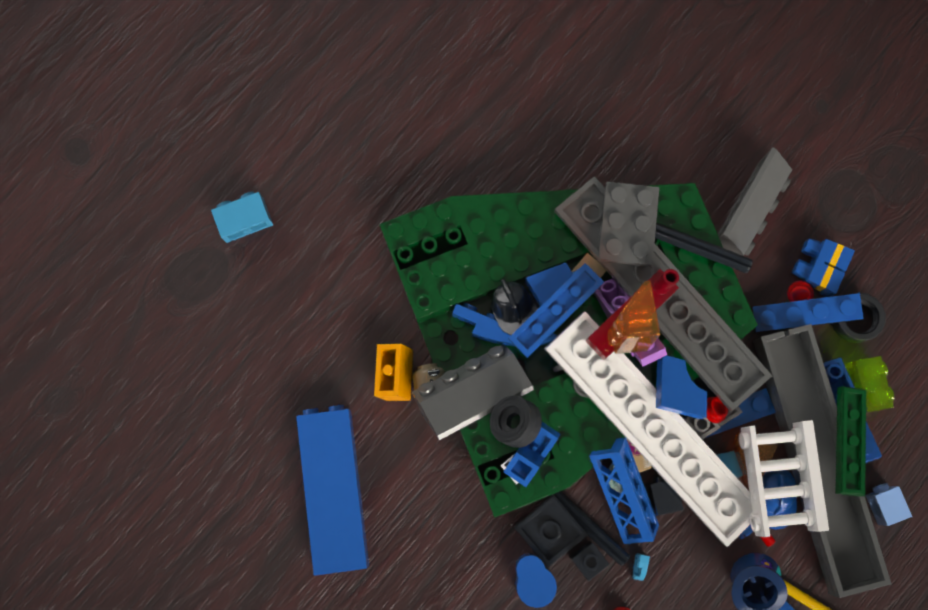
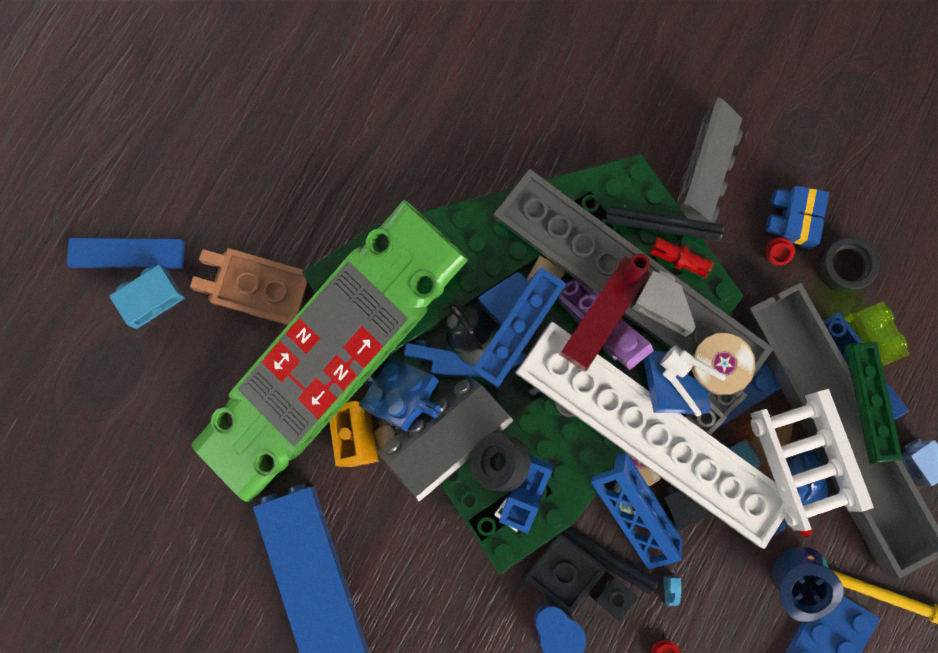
camera: 15 degrees left, 0 degrees up
dark grey plate [598,182,659,267] -> none
clear orange slope [608,281,660,354] -> none
red plate [706,397,729,423] -> none
blue plate [753,293,863,332] -> none
none -> blue tile [67,238,185,269]
none -> nougat tile [190,248,308,326]
none -> panel [192,200,469,502]
none -> blue plate [358,357,441,432]
none -> light grey slope [631,271,696,337]
none -> red pin [650,237,713,278]
none -> white plant [660,345,726,416]
none -> tan tile [692,333,756,395]

